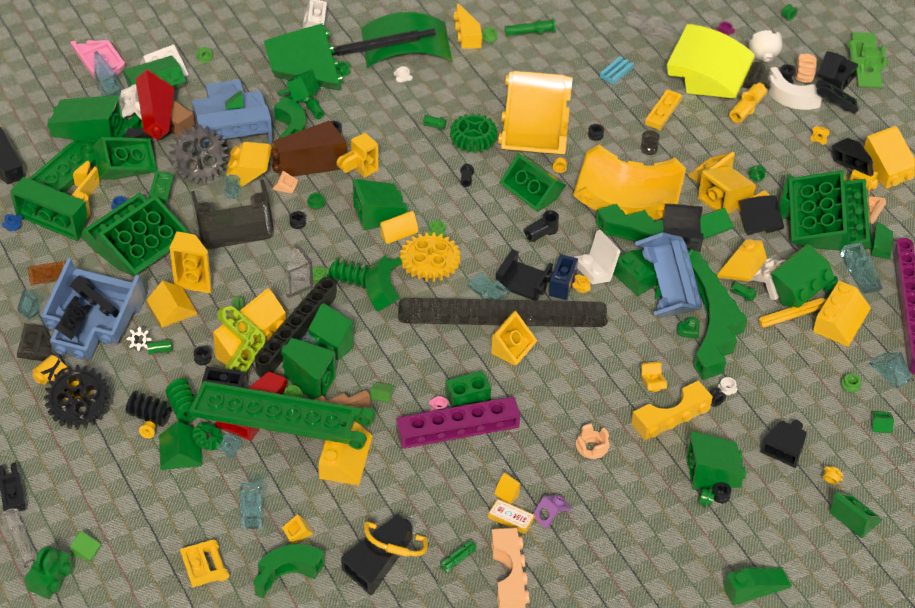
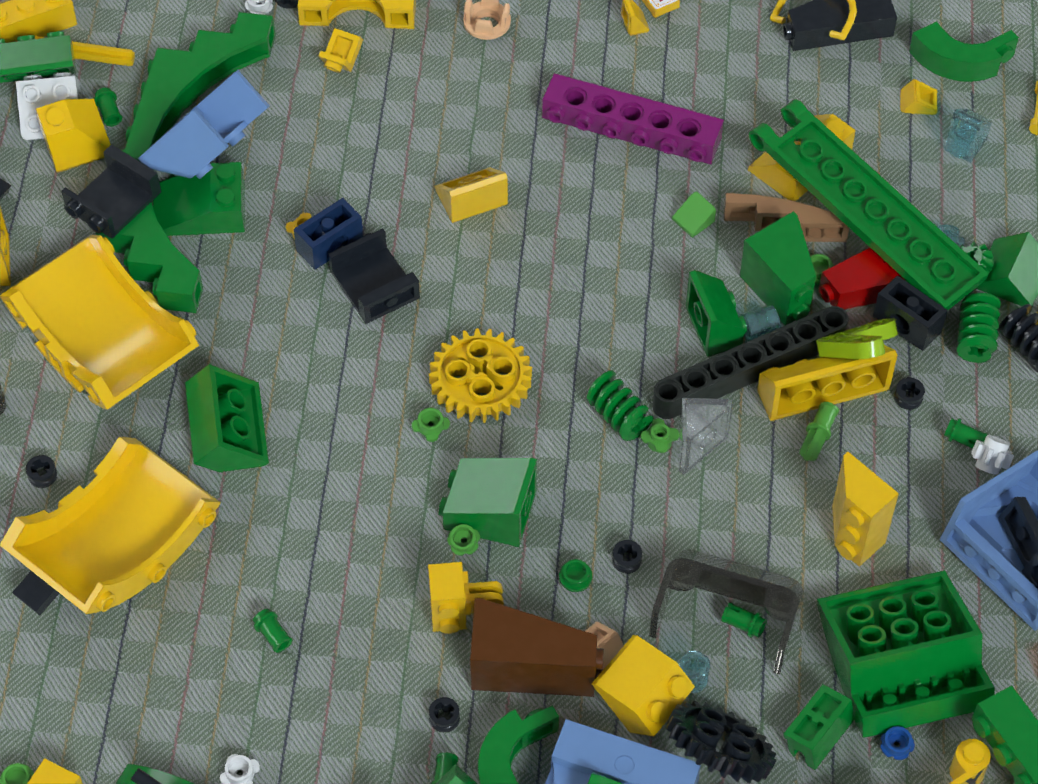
camera: 145 degrees left, 10 degrees up
yellow slope [147,280,197,327] -> none
green arch [365,255,403,312] -> none
yellow slope [380,211,418,244] -> none
clear smoke beam [398,298,608,327] -> none
bright pink plate [429,396,449,412] -> none
green brick [445,370,491,408] -> none
green gear [450,113,497,154] -> none
black pin [460,164,474,187] -> none
clear light blue slope [468,272,511,304] -> none
black piece [524,210,559,242] -> none
yellow hinge [552,157,567,173] -> none
white bracket [574,230,620,284] -> none
green slope [700,208,734,239] -> none

